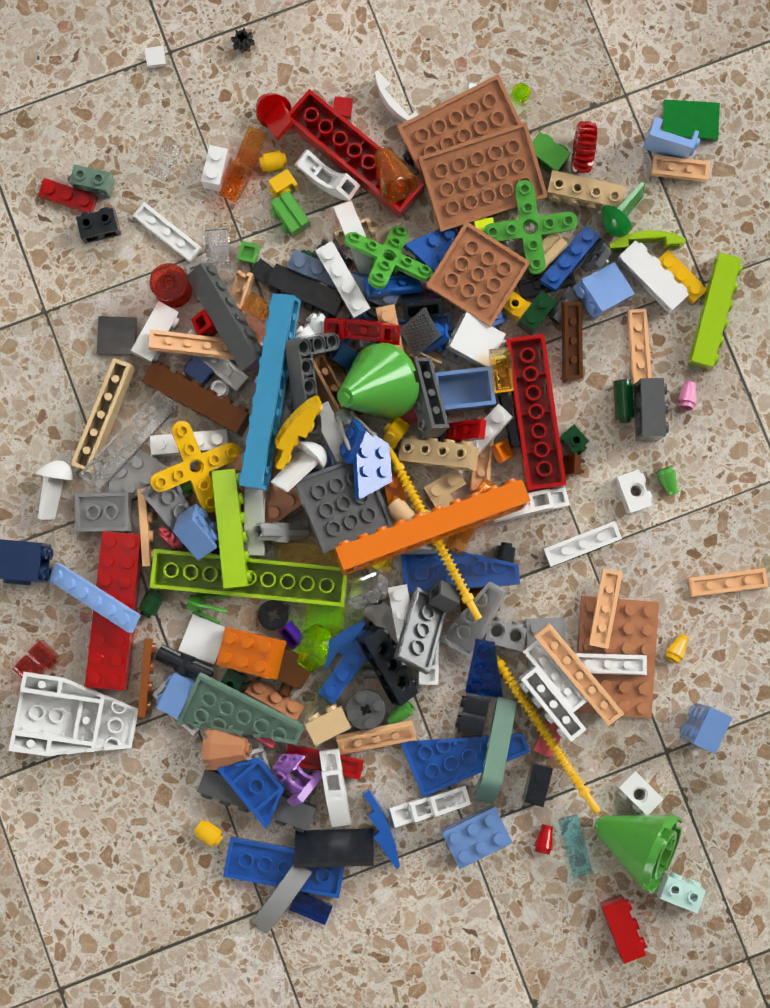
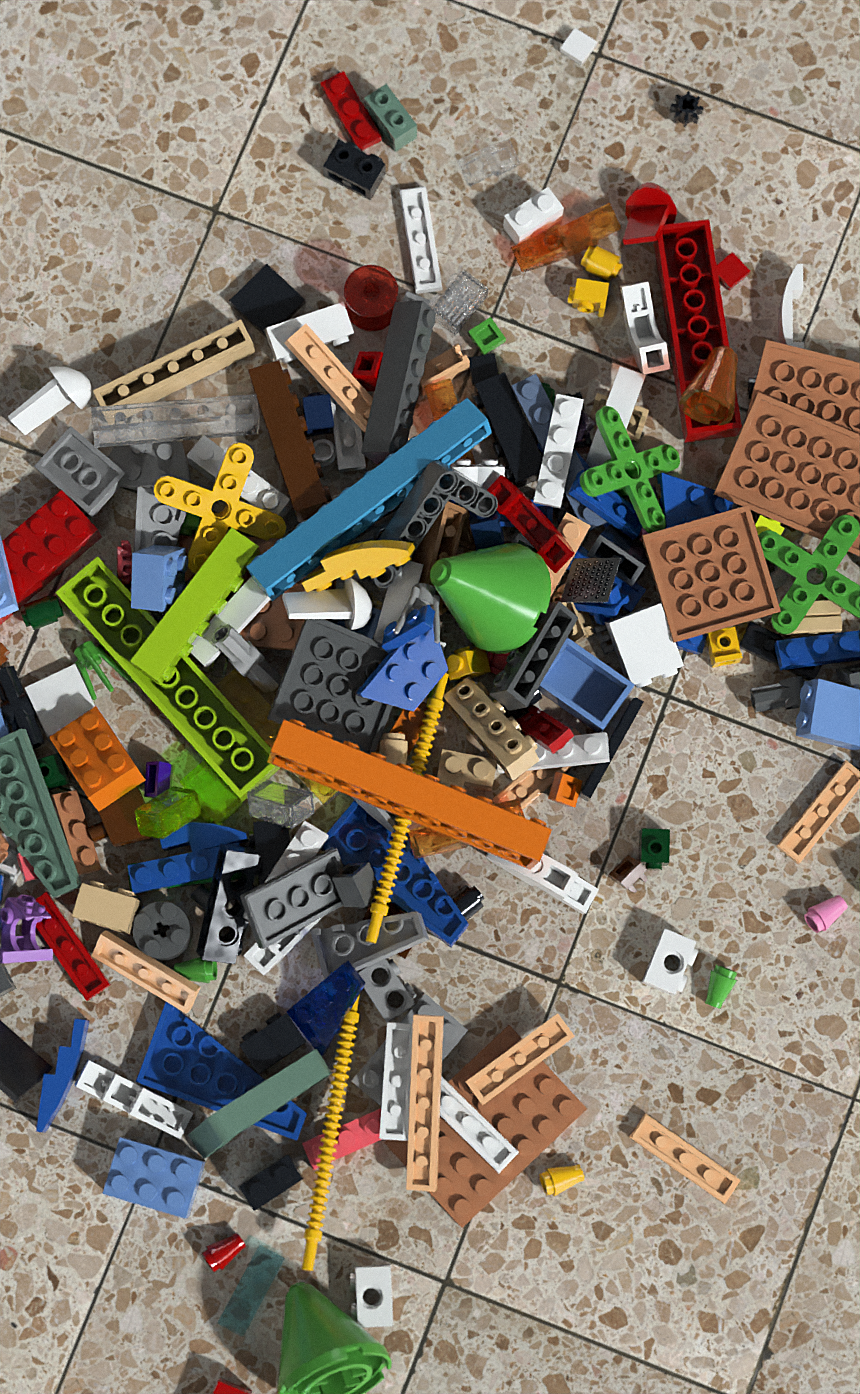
camera: 40 degrees right, 5 degrees down
light nougat plate [137,488,155,567] -> none
black gear [258,600,289,631] -> none
bright green brick [269,191,311,238] -> none
white slope [319,748,352,827] -> none
clear yellow slope [488,347,514,393] -> none
red brick [504,334,567,492] -> none
dark green brick [517,291,557,335] -> none
white brick [519,666,587,742] -> none
white plate [543,521,622,567] -> none
reddish brown plate [561,302,583,379] -> none
dark green brick [613,379,635,423] -> none
dark grey brick [633,378,669,441] -> none
medium blue piece [680,703,732,754] -> none

